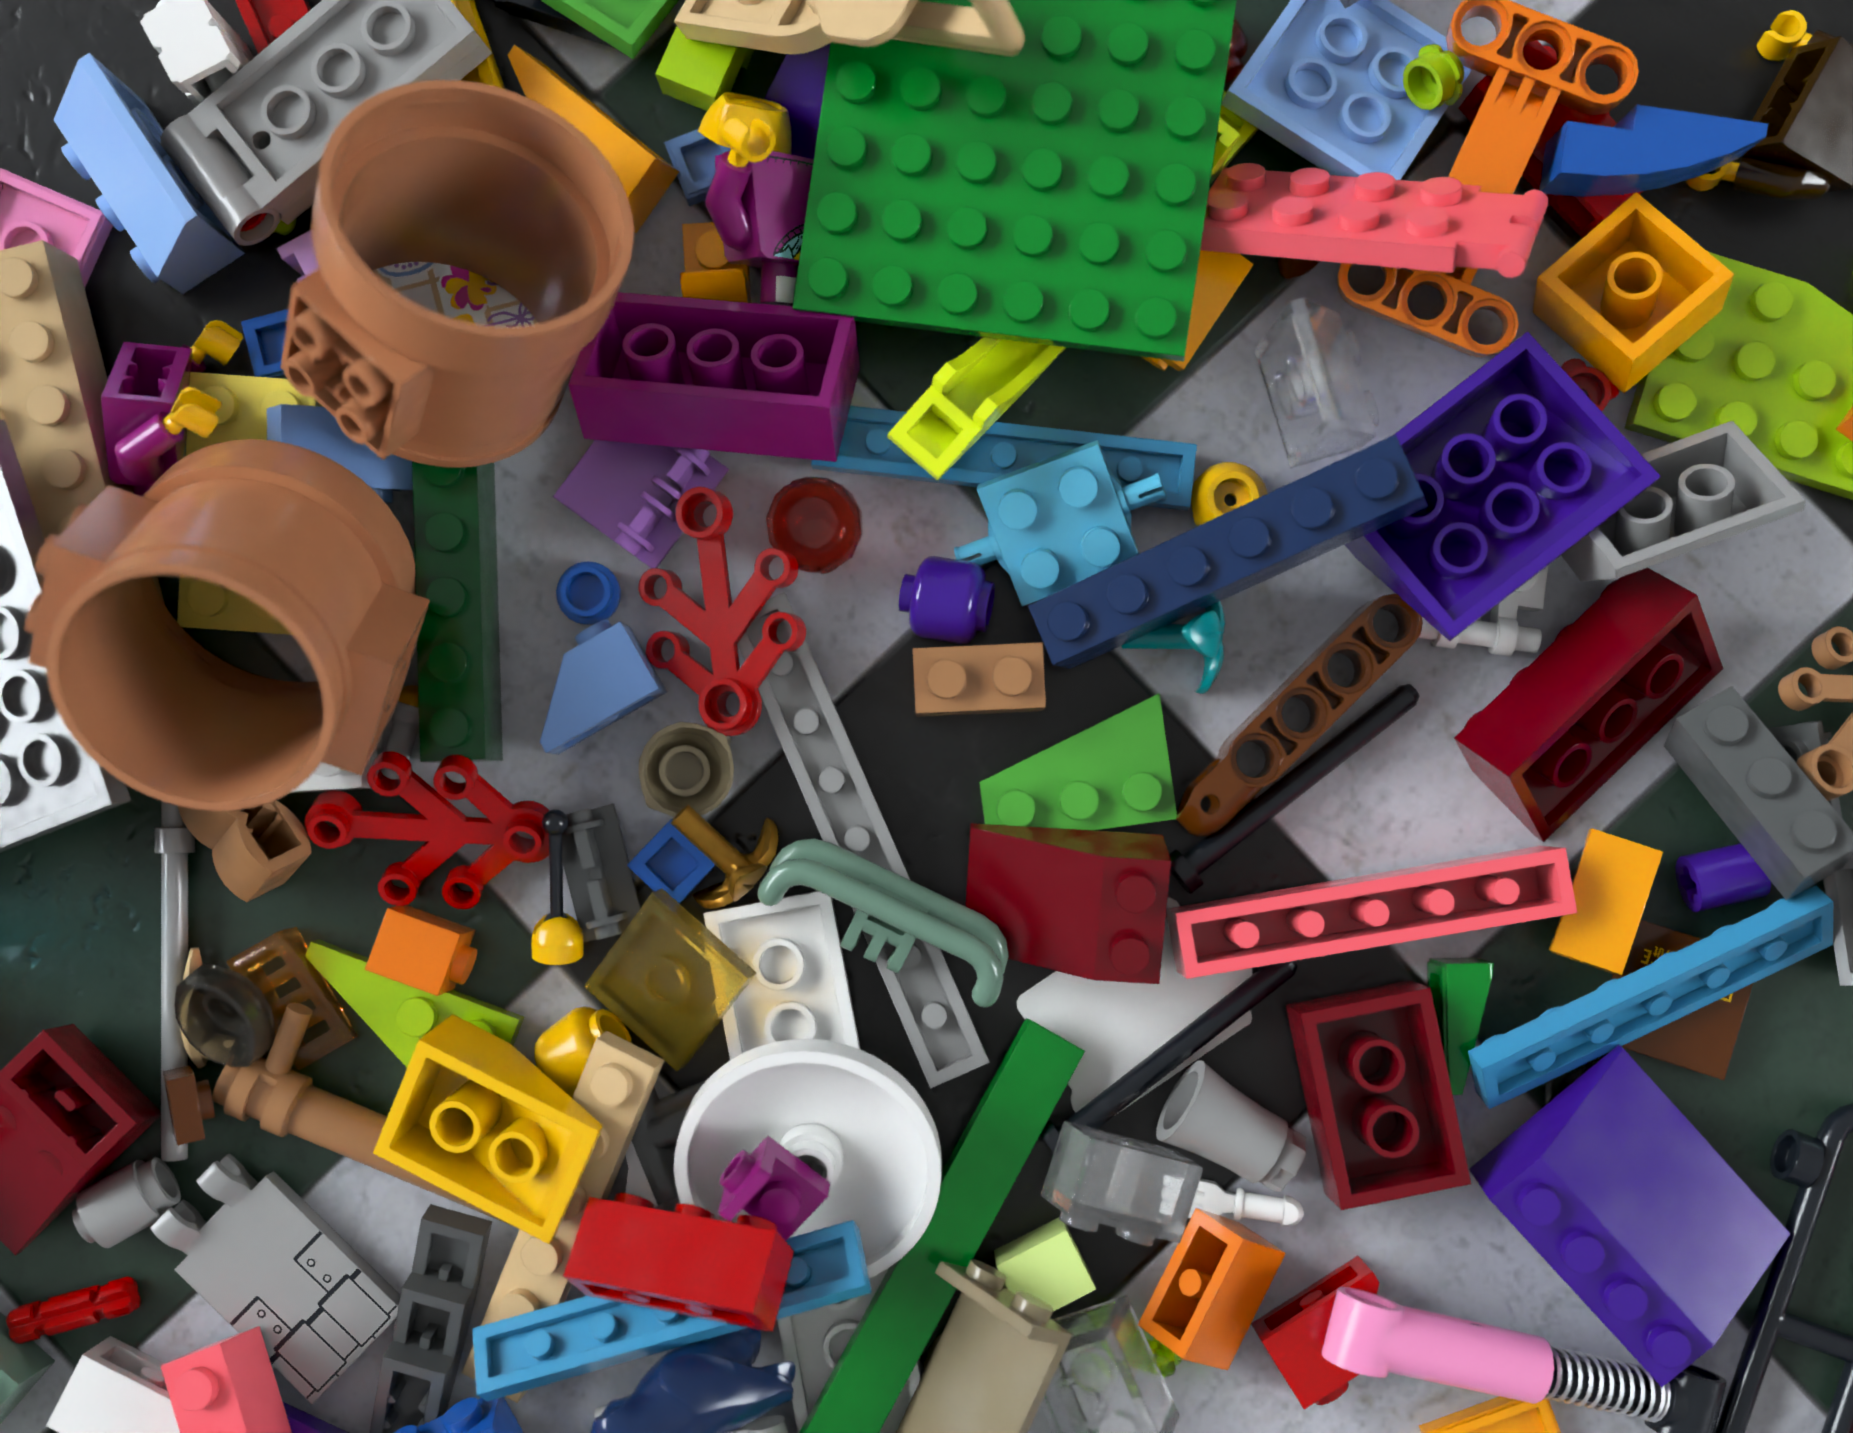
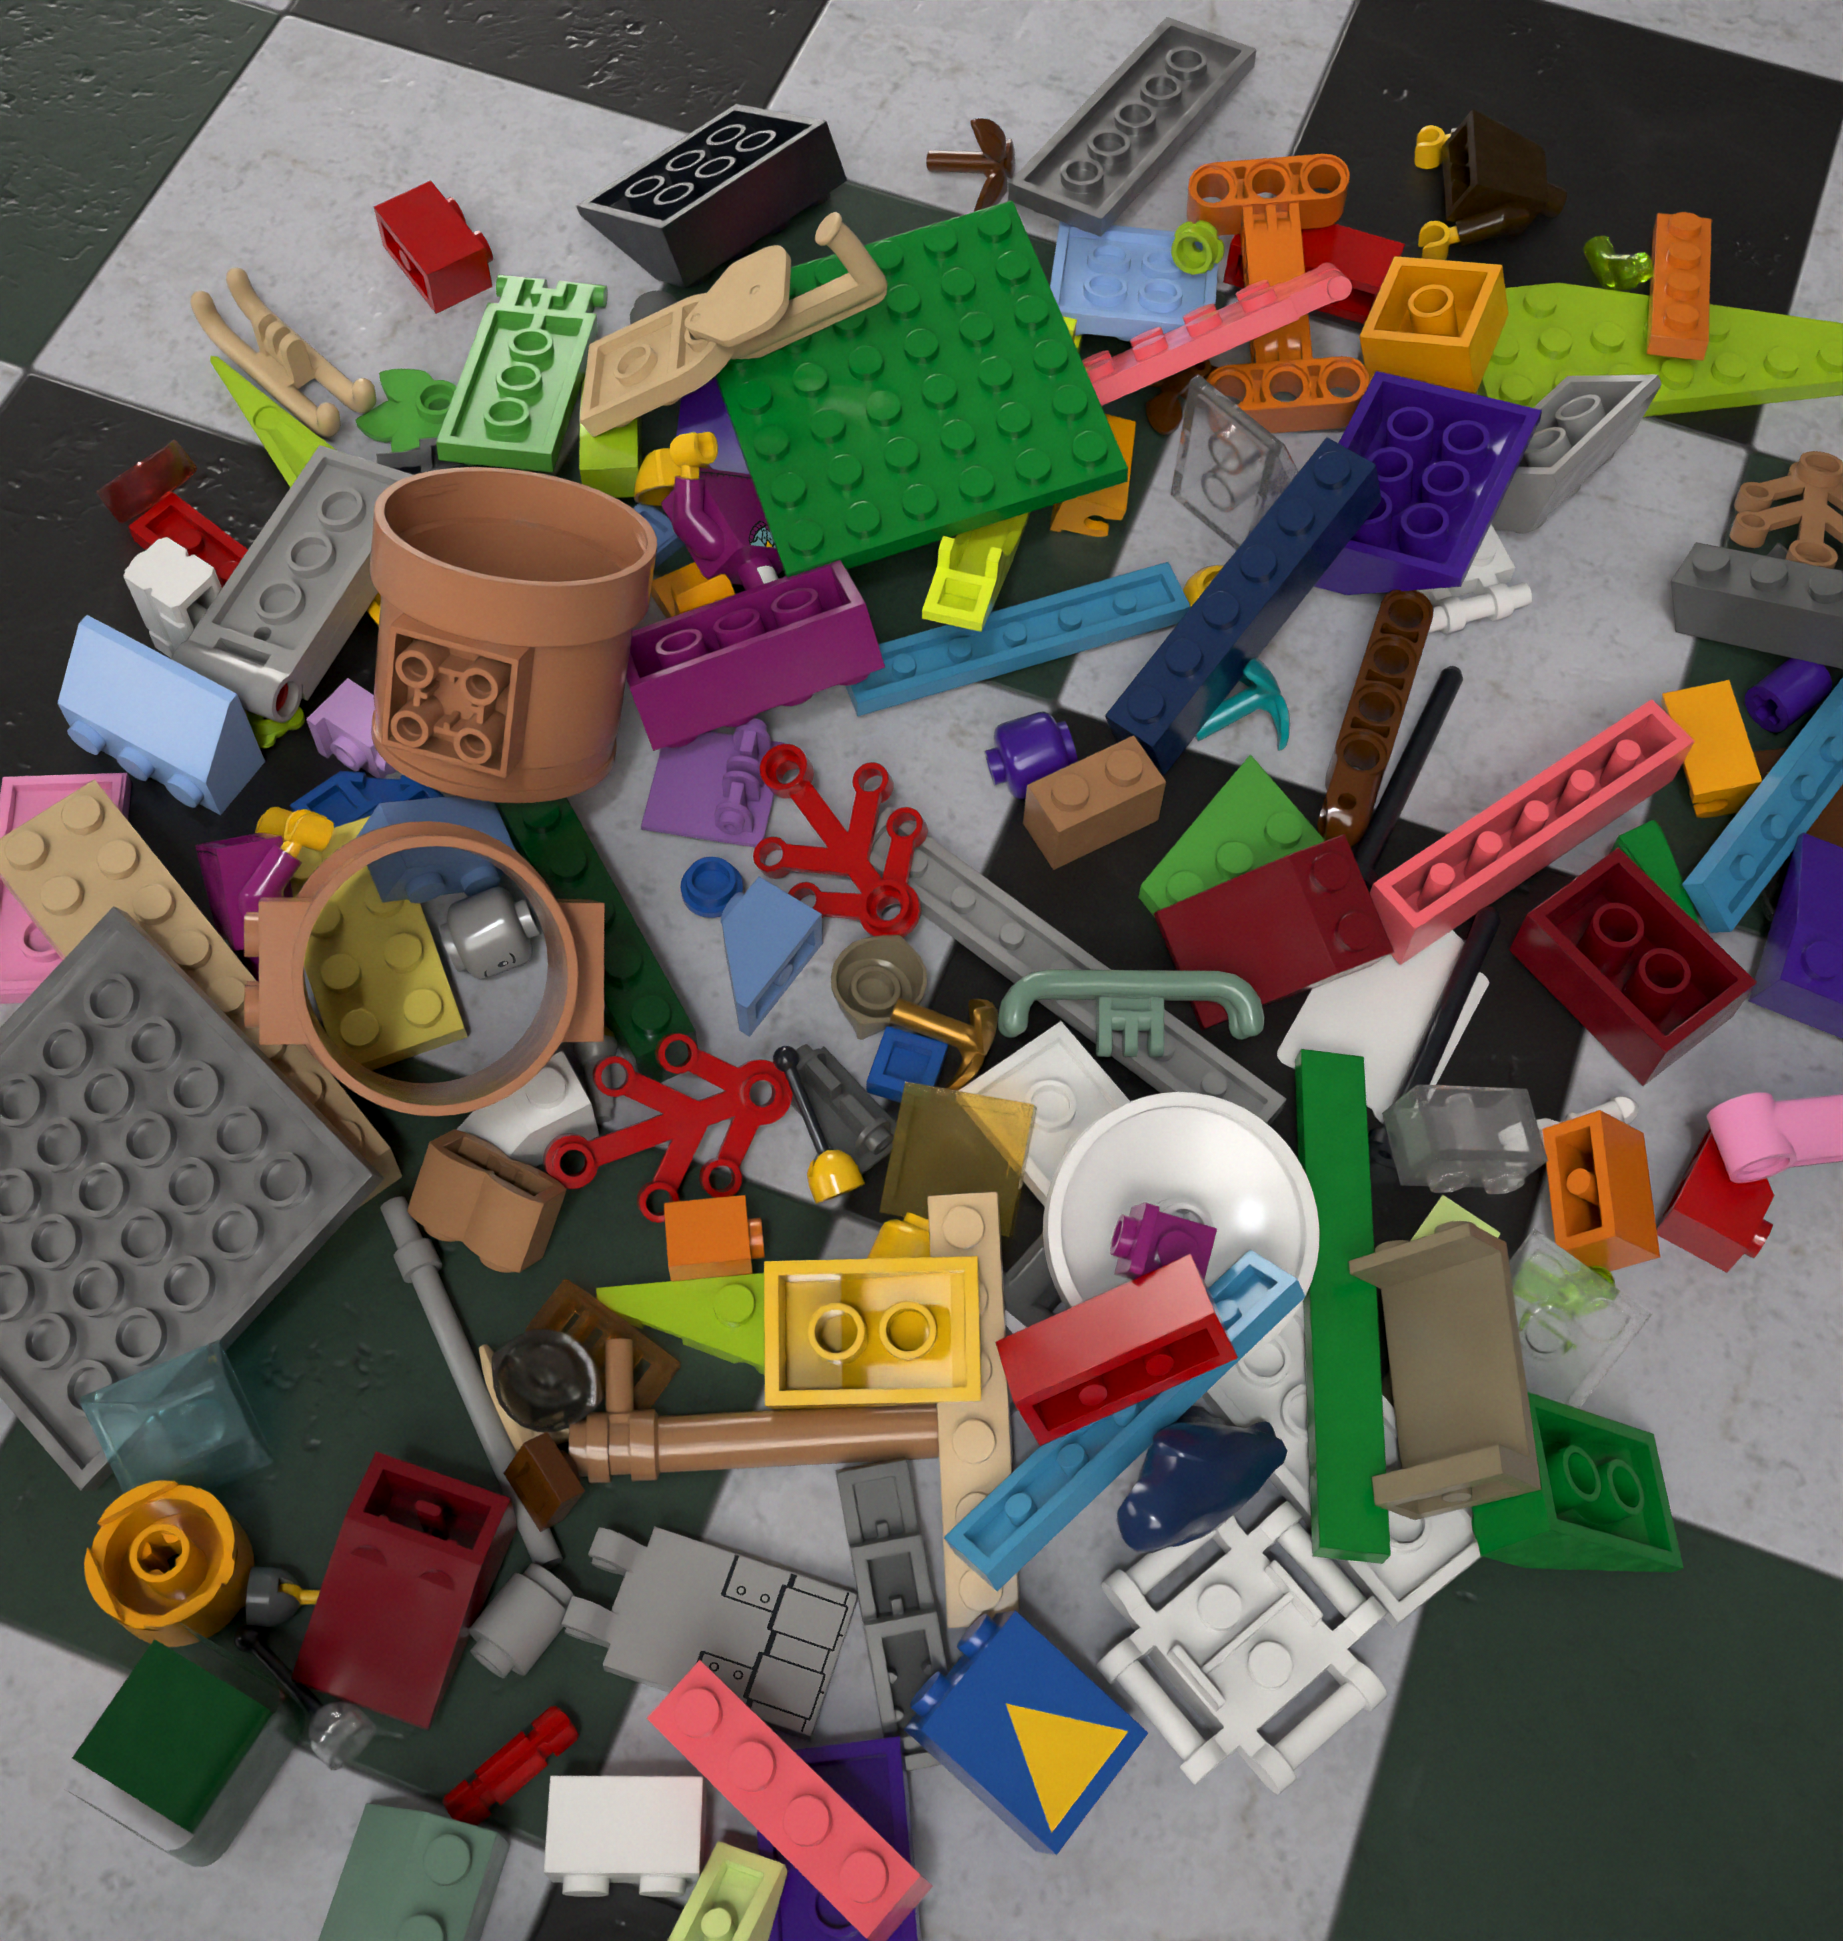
camera: 30 degrees left, 25 degrees down
clear red hair [766,476,863,574] -> none
medium azure plate [954,440,1167,606] -> none
light grey plant [1156,1060,1307,1192] -> none
dark red slope [1454,567,1724,842] -> none
blue slope [1539,104,1768,197] -> none

